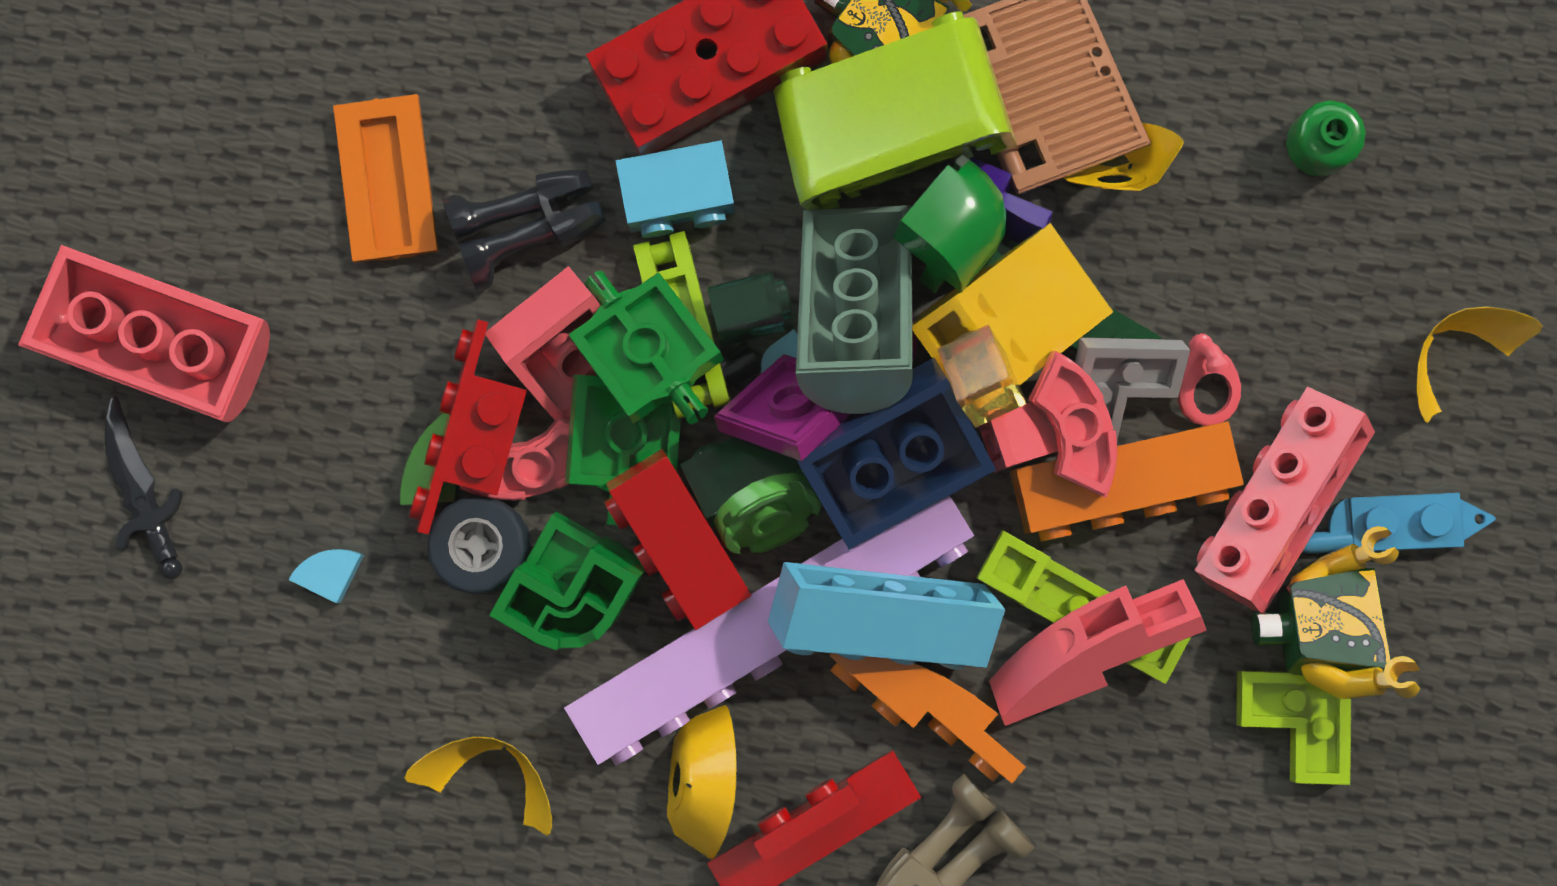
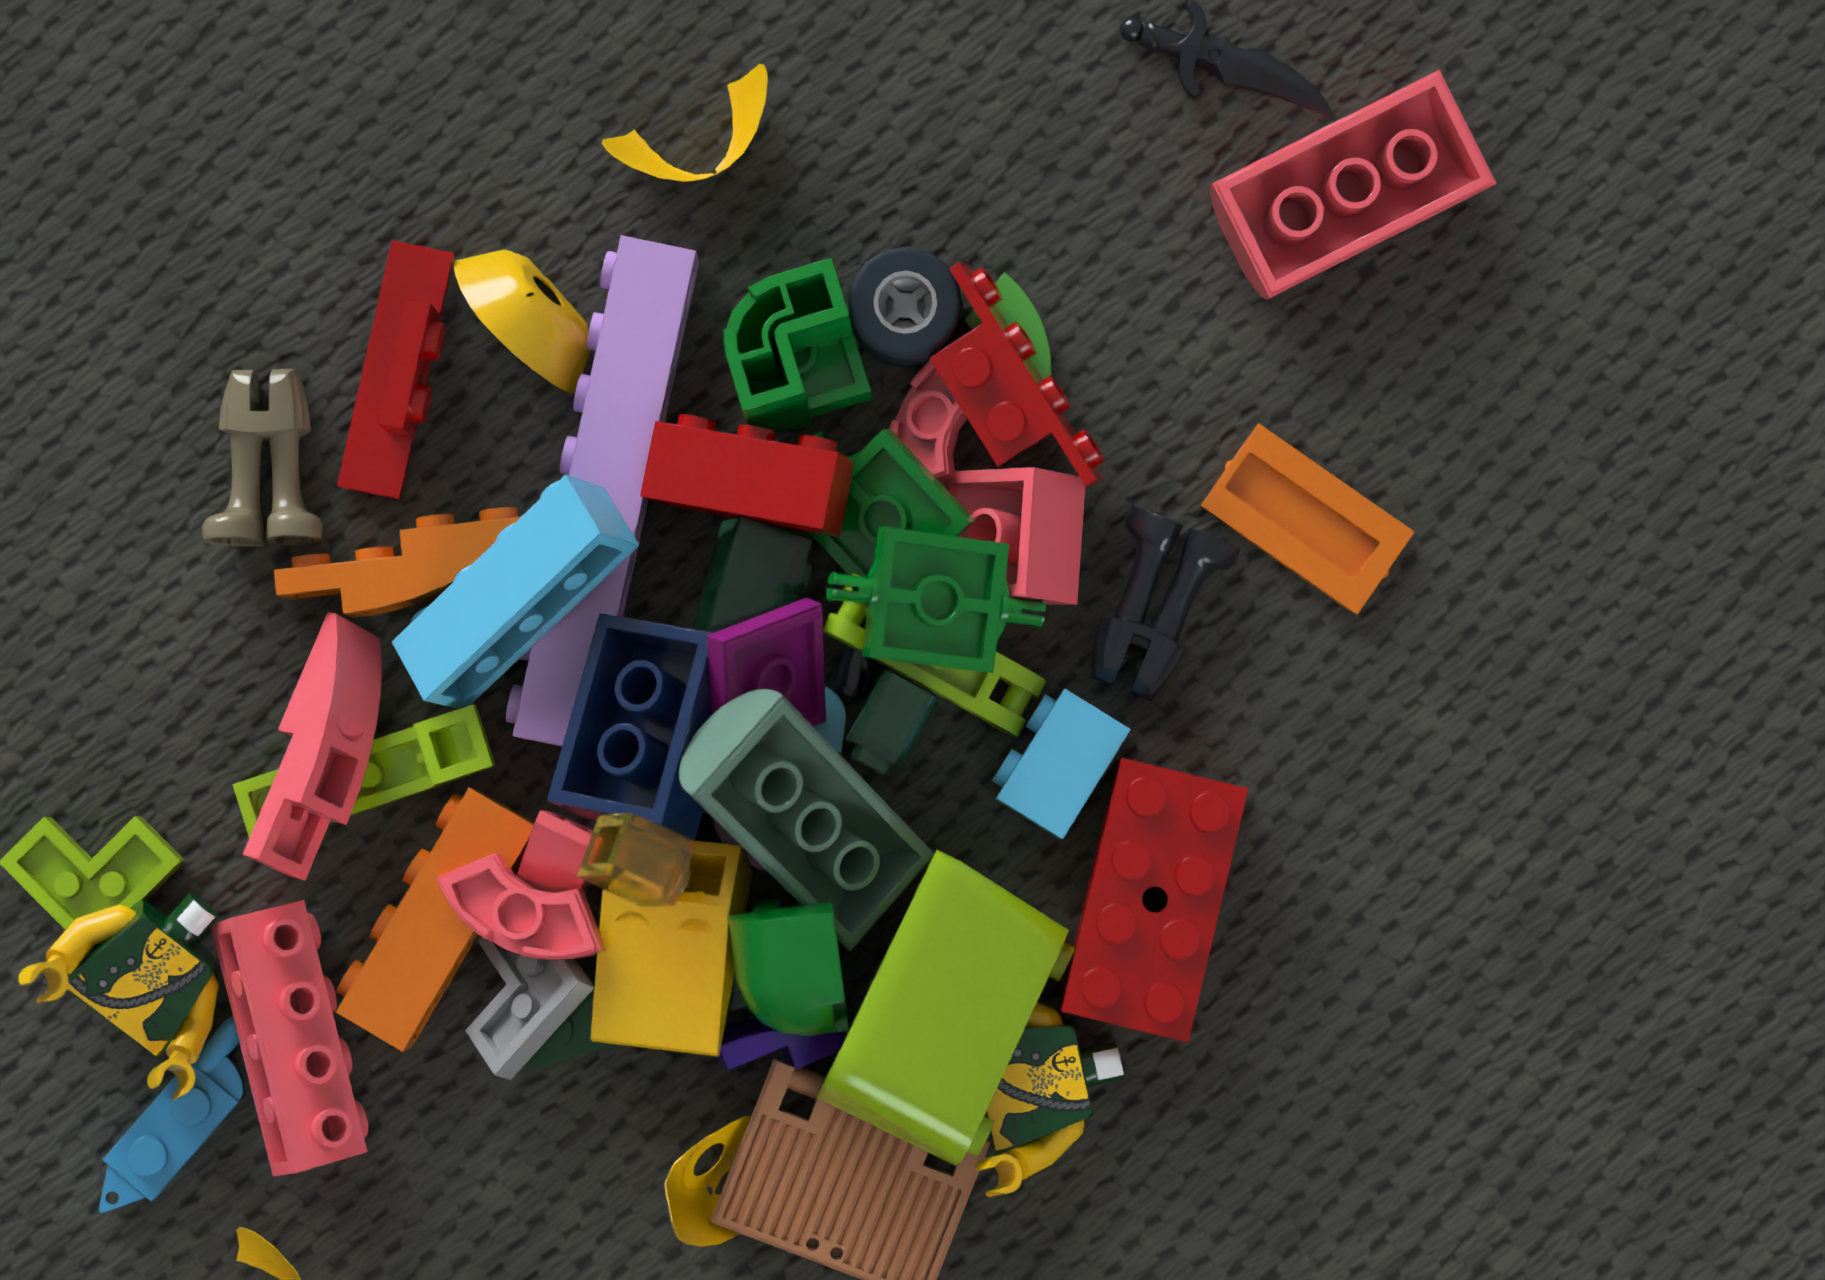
camera: 130 degrees right, 0 degrees up
medium azure tile [289,549,364,603] -> none
bright green tile [714,473,821,554] -> none
coral piece [1177,334,1241,426] -> none

